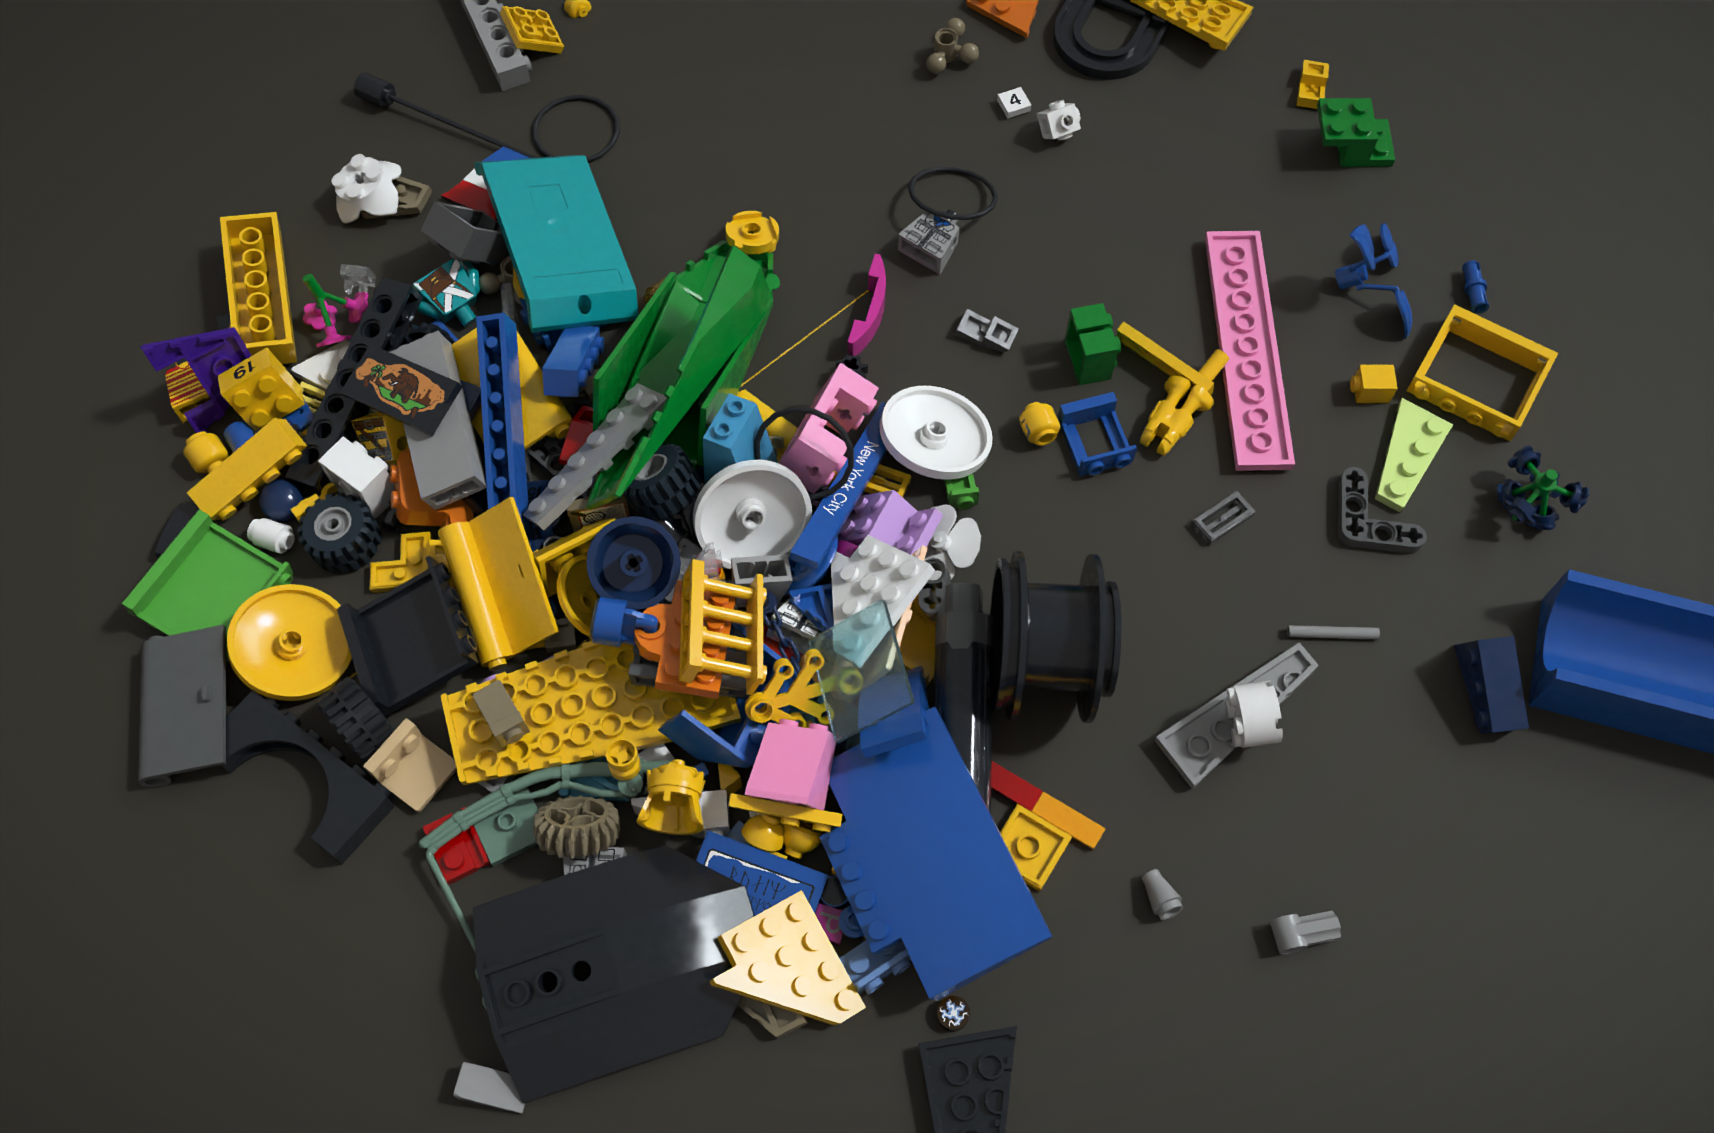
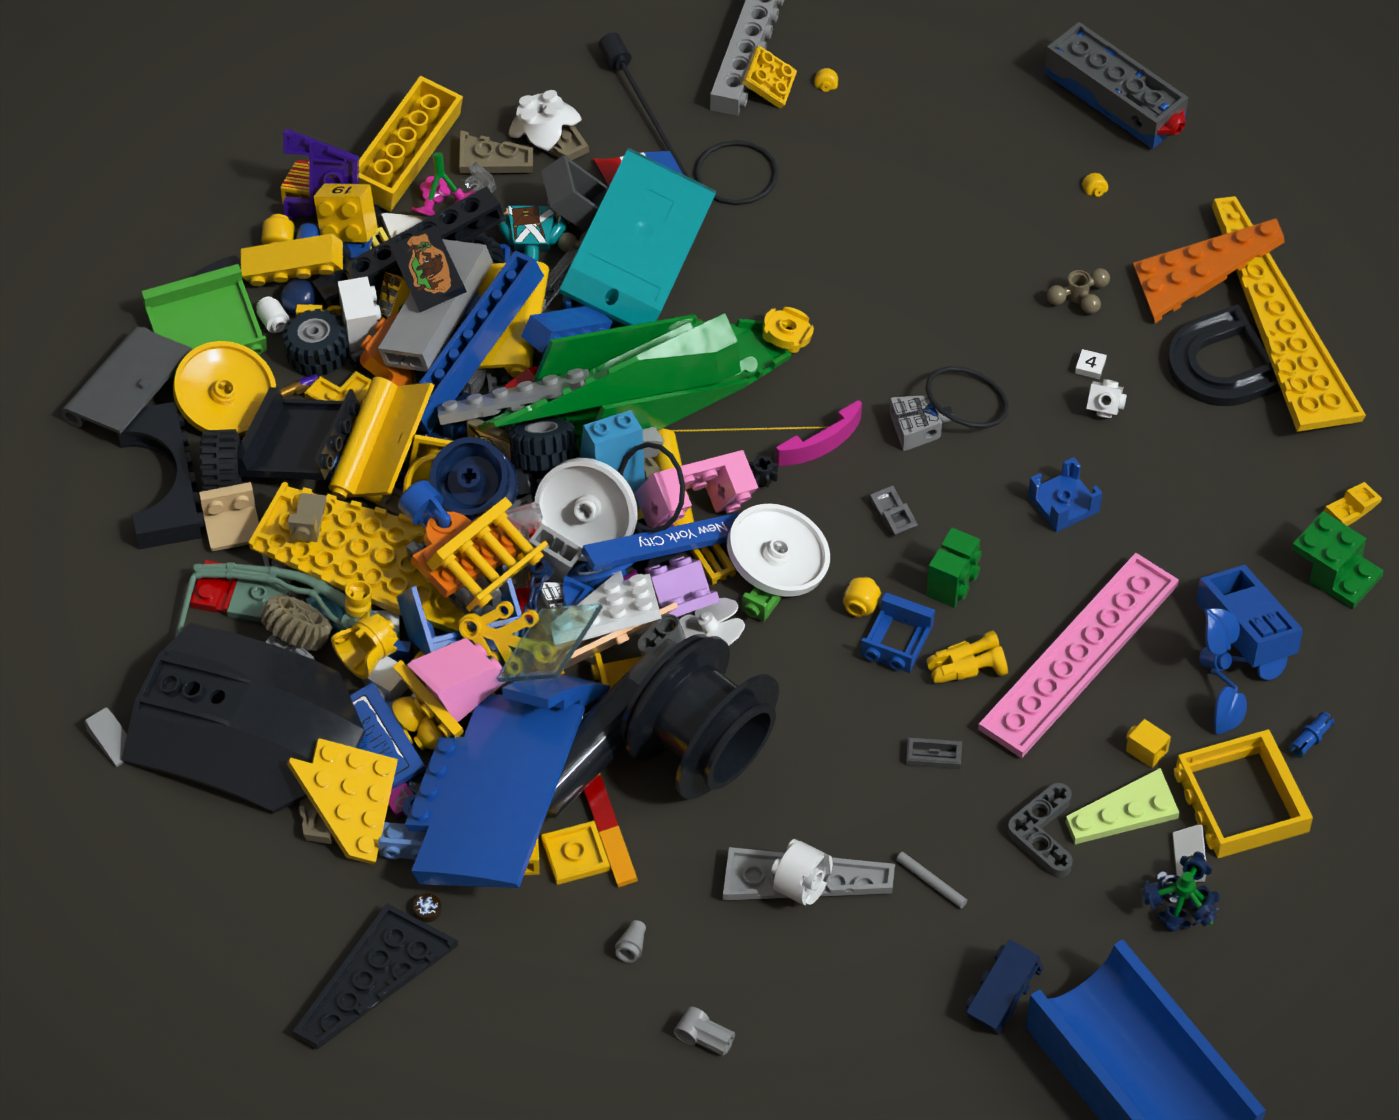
camera: 40 degrees right, 10 degrees down
yellow piece [1117,321,1230,395] -> none
none -> pearl gold piece [280,374,318,398]
none -> dark tan wing [459,130,533,173]
none -> blue panel [1028,457,1102,532]
none -> white slope [1172,825,1206,882]
none -> blue piece [1196,565,1303,667]

